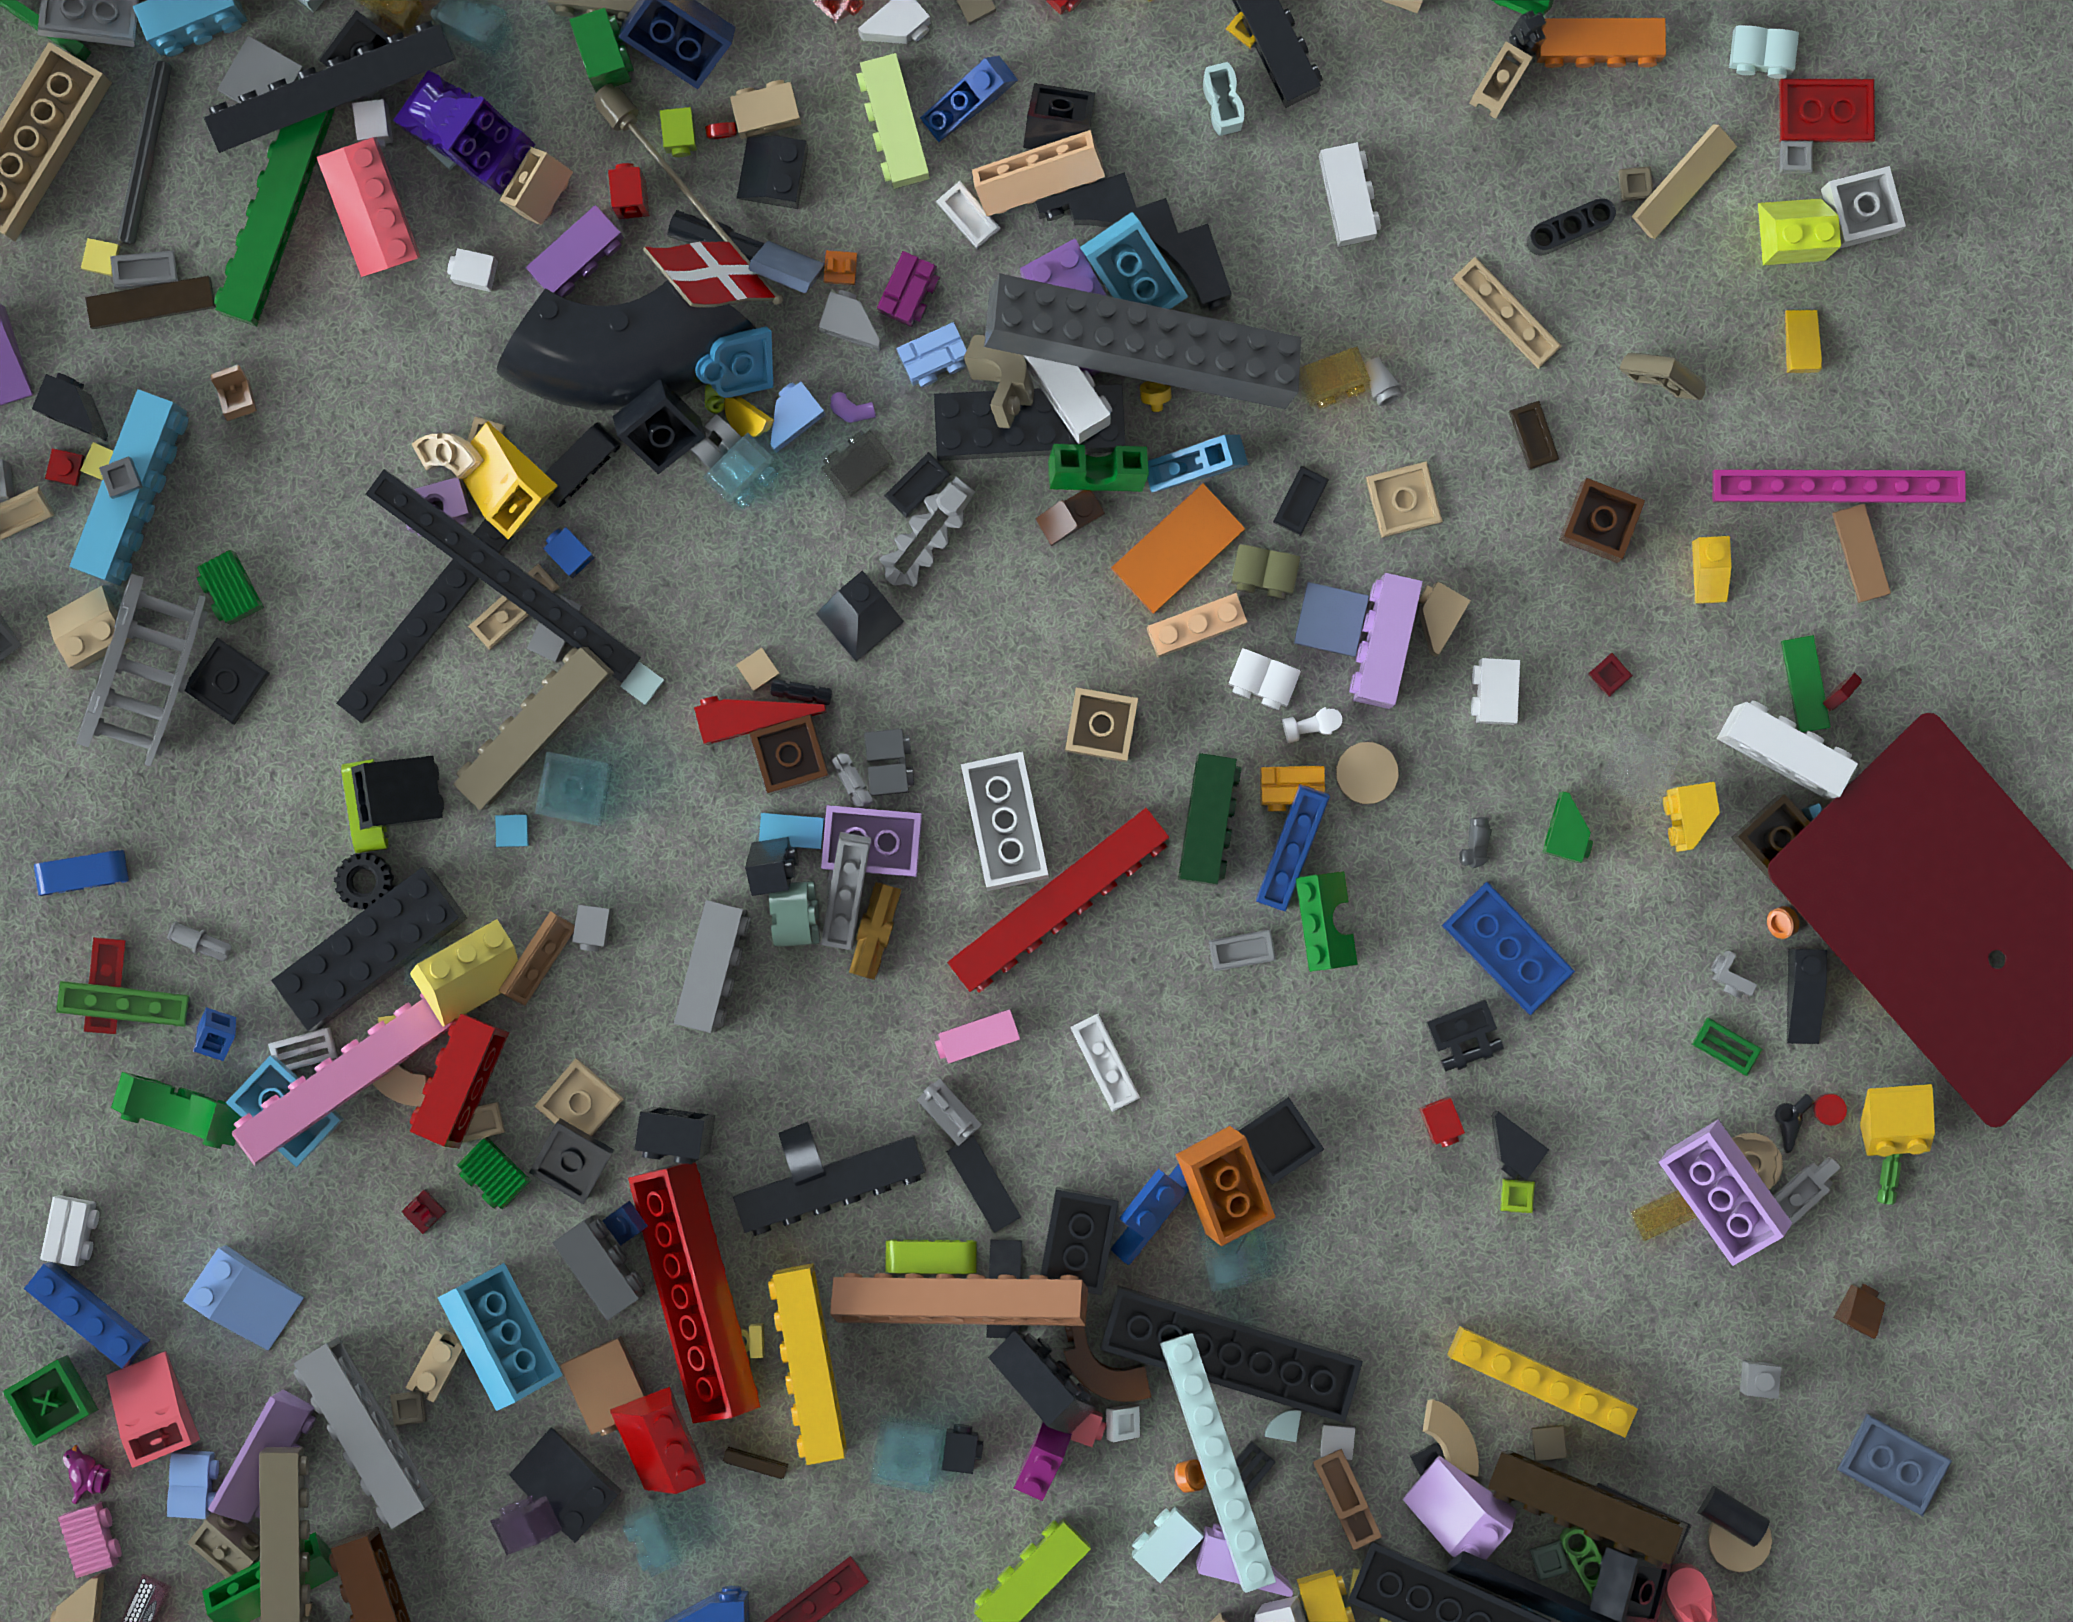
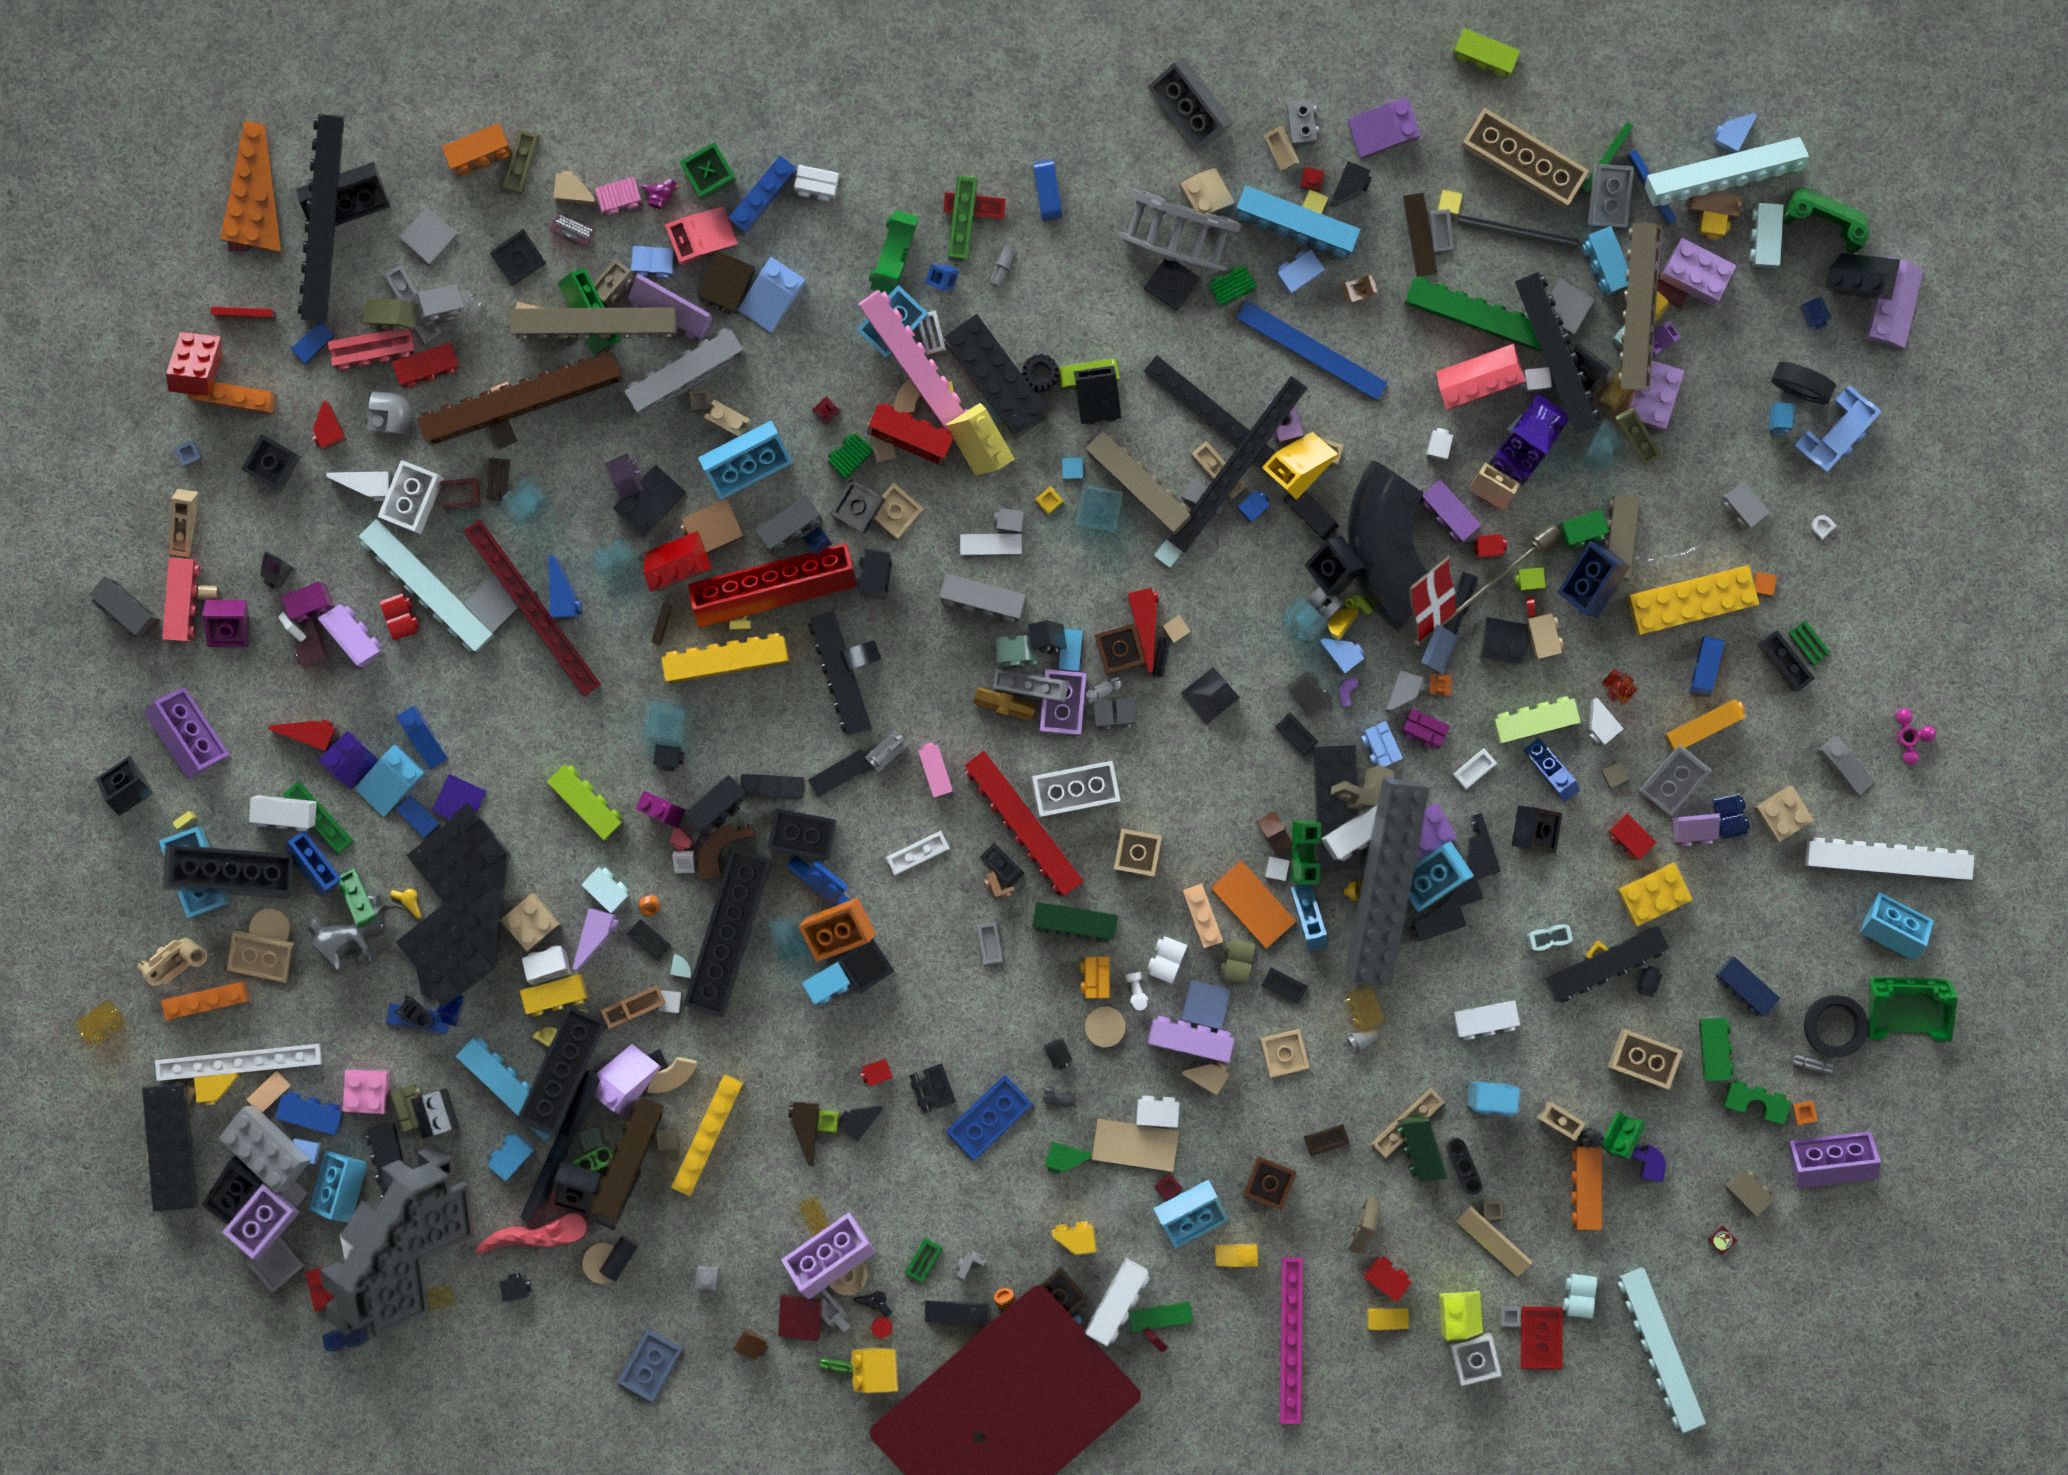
camera: 90 degrees right, 0 degrees up
flat silver tile [99,456,143,499] -> none
tan tile [412,433,484,479] -> none
medium nougat tile [499,911,575,1006] -> none
dark azure plate [695,326,773,398] -> none
nougat brick [830,1273,1088,1326] -> none
light grey sword [879,477,975,587] -> none
lime beam [885,1239,977,1274] -> none
light nougat brick [972,130,1105,216] -> none
light aqua brick [1160,1333,1276,1593] -> none
blue tile [1256,784,1330,912] -> none
green arch [1296,871,1358,972] -> none
medium nougat tile [1832,504,1891,603] -> none
none -> dark brown brick [697,251,756,315]
none -> dark red tile [778,1294,822,1341]
none -> dark brown slope [788,1101,819,1166]
none -> medium azure brick [802,962,852,1006]
none -> white tile [960,534,1022,555]
none -> black slope [980,843,1024,887]
none -> medium nougat bracket [984,872,1014,899]
none -> yellow tile [1035,486,1064,515]
none -> black slope [1044,1037,1072,1070]
none -> tan tile [1092,1119,1179,1172]
none -> medium azure slope [1154,1180,1229,1249]
none -> blue tile [1236,301,1388,401]
none -> white tile [1265,857,1290,881]
none -> light blue brick [1276,250,1325,295]
none -> red brick [1362,1256,1412,1302]
none -> dark green slope [1396,1113,1447,1182]
none -> medium azure brick [1467,1081,1520,1117]

